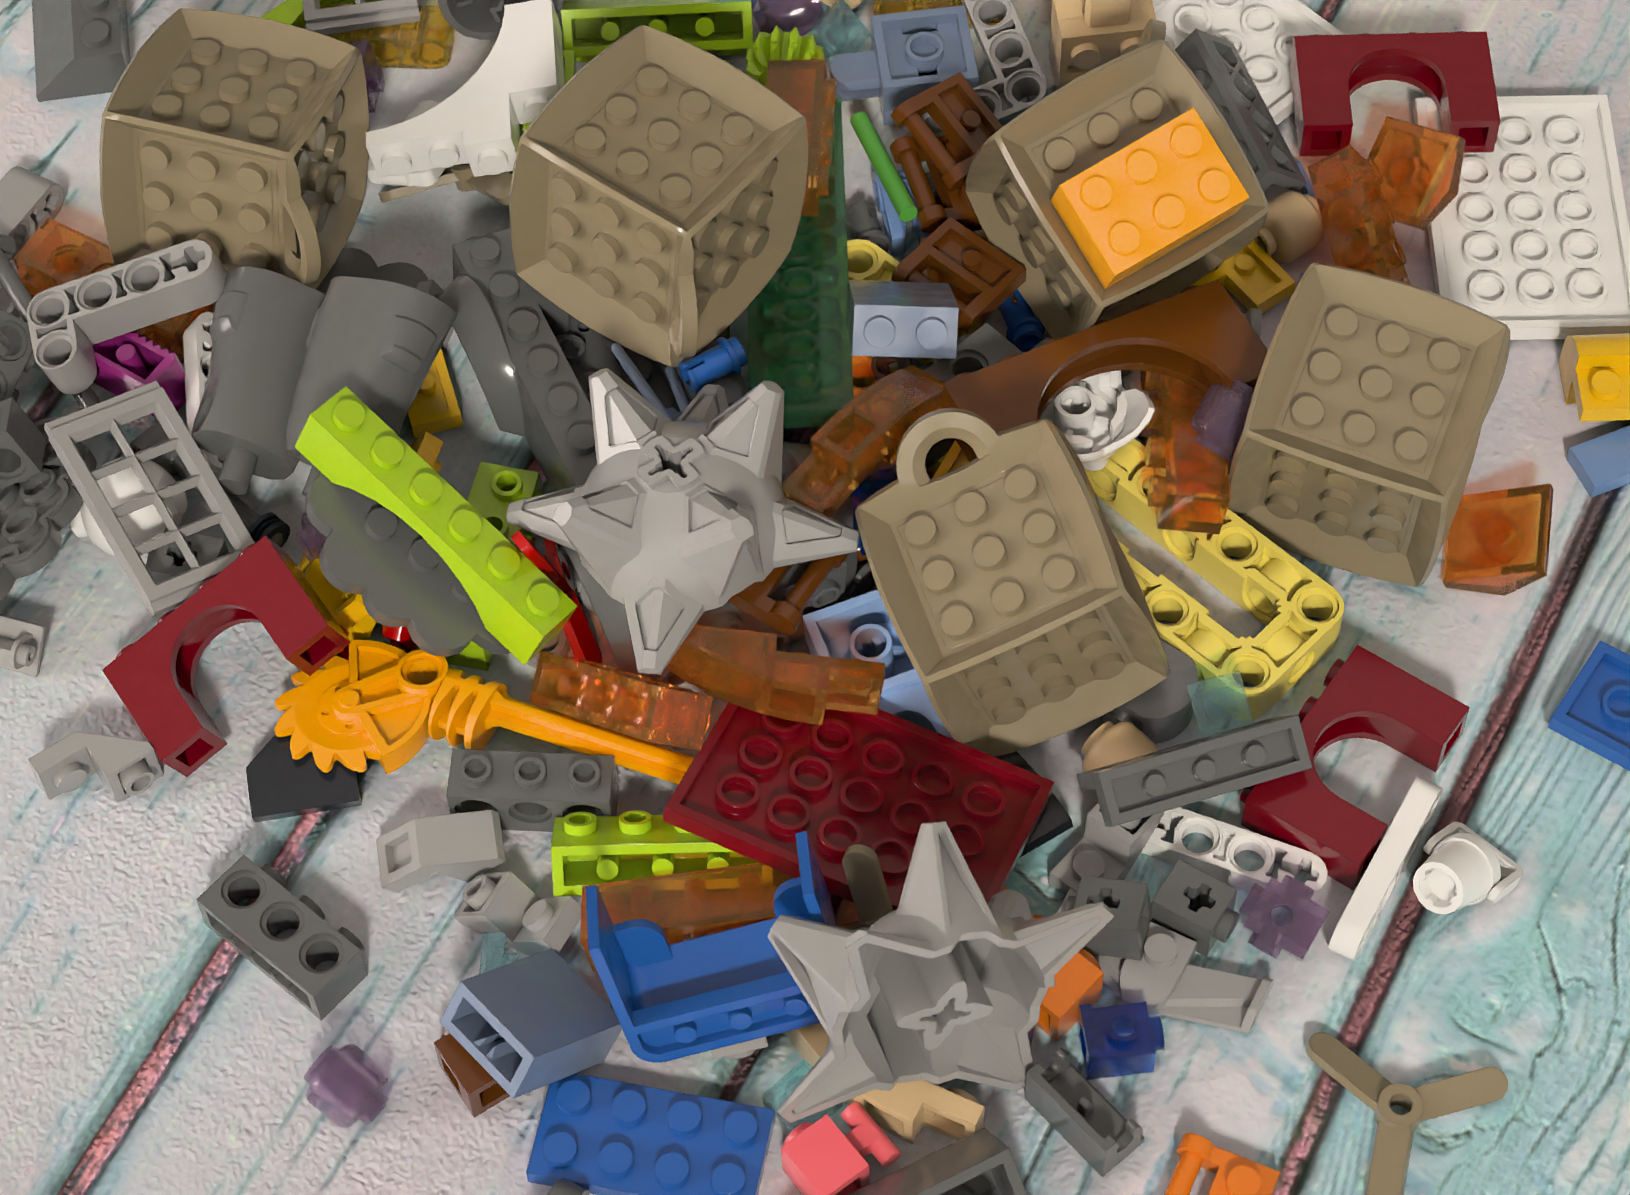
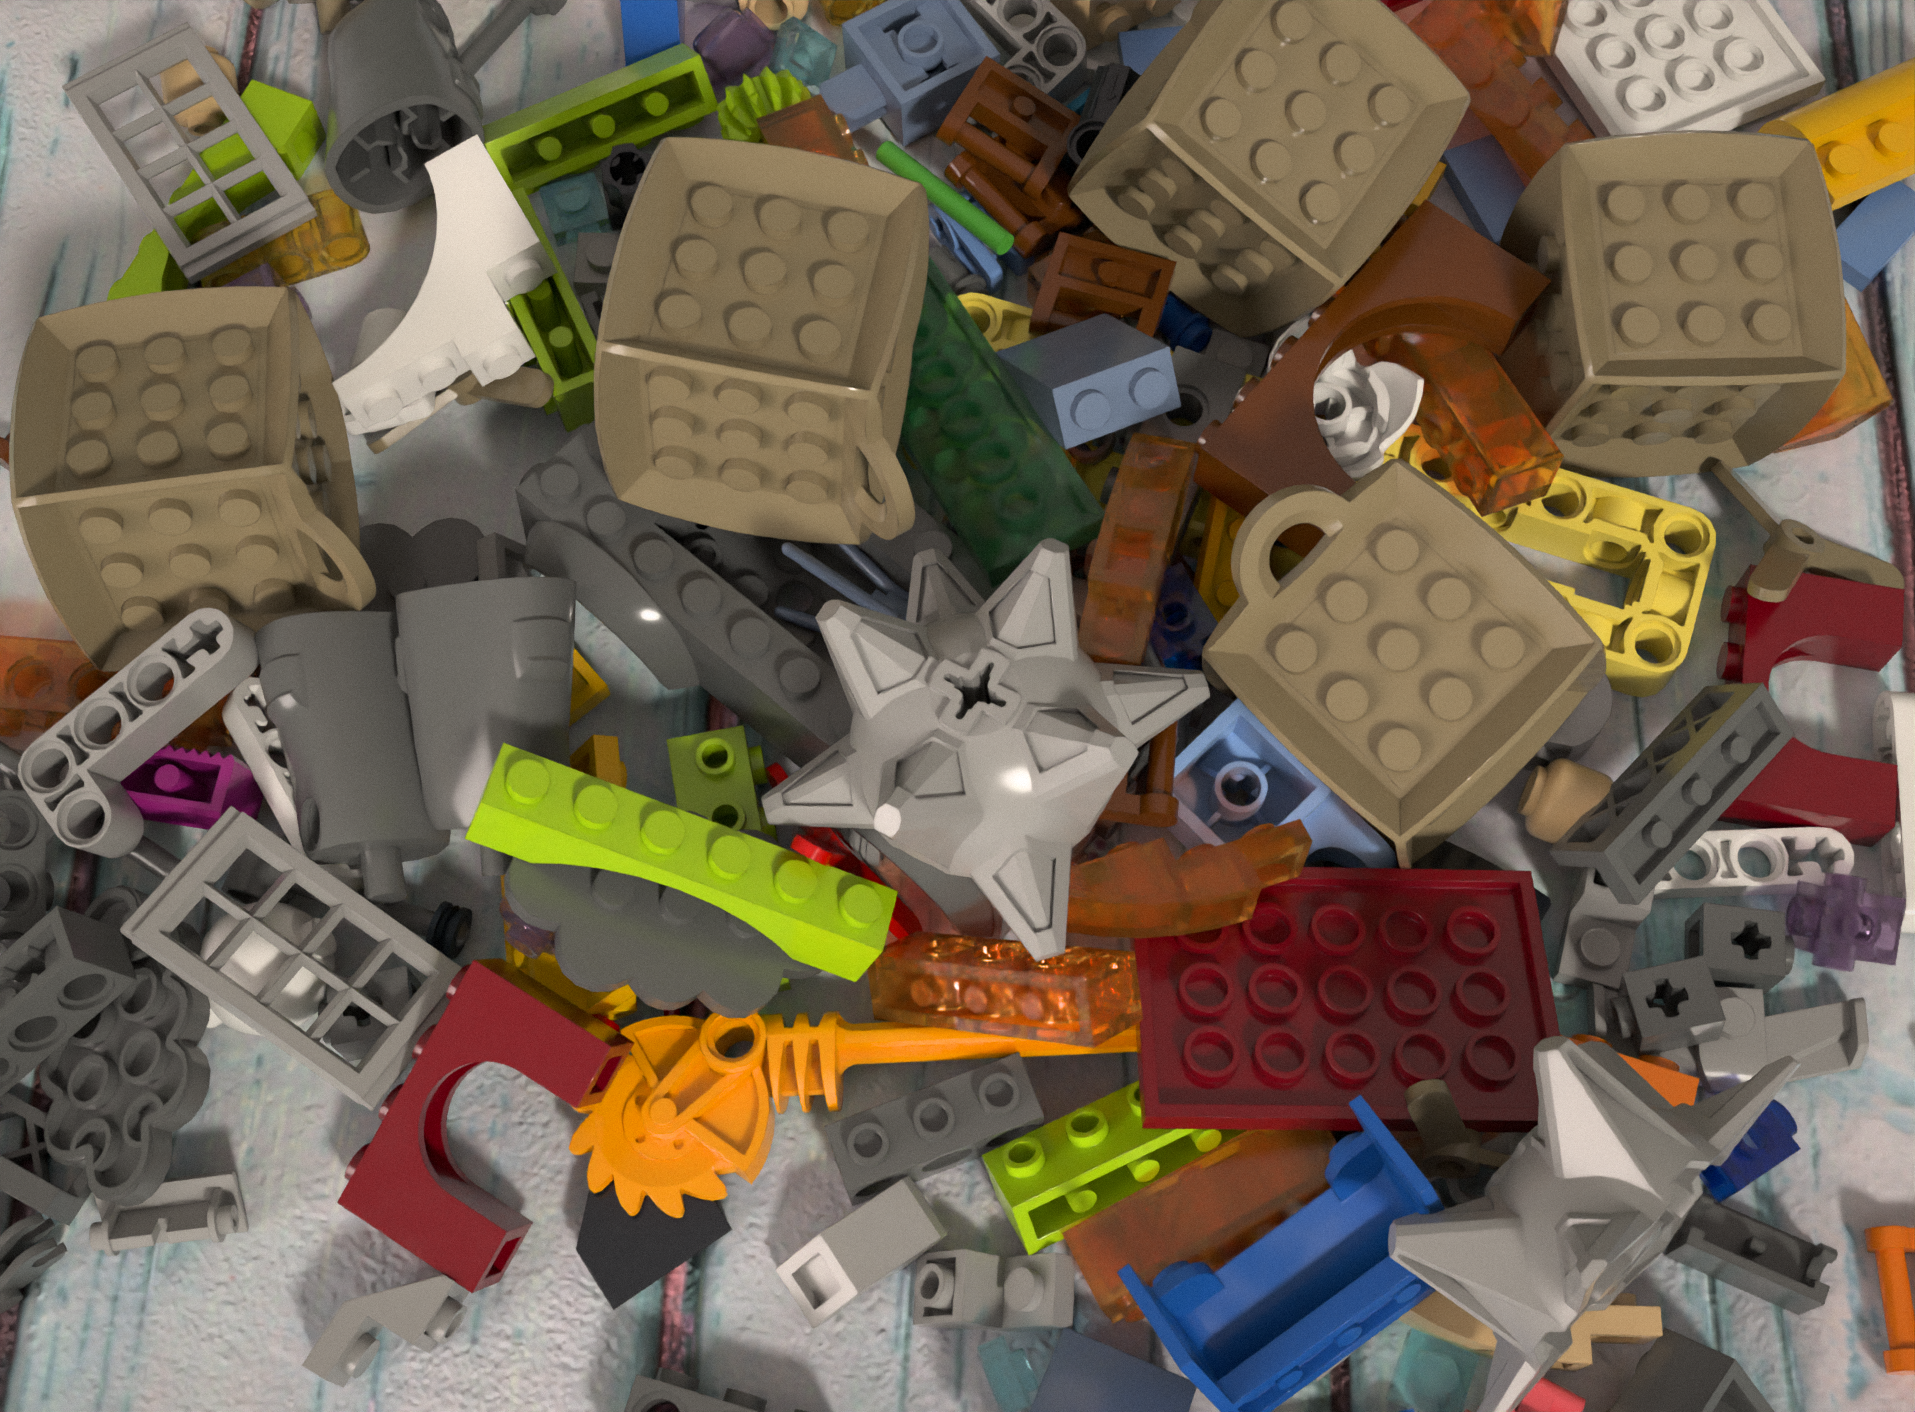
camera: 25 degrees left, 10 degrees up
blue pin [678,337,748,393] -> none
light orange brick [1050,108,1250,290] -> none
clear light blue plate [1187,670,1254,737] -> none
head [1191,378,1255,461] -> none
none -> dark tan piece [1711,460,1905,602]

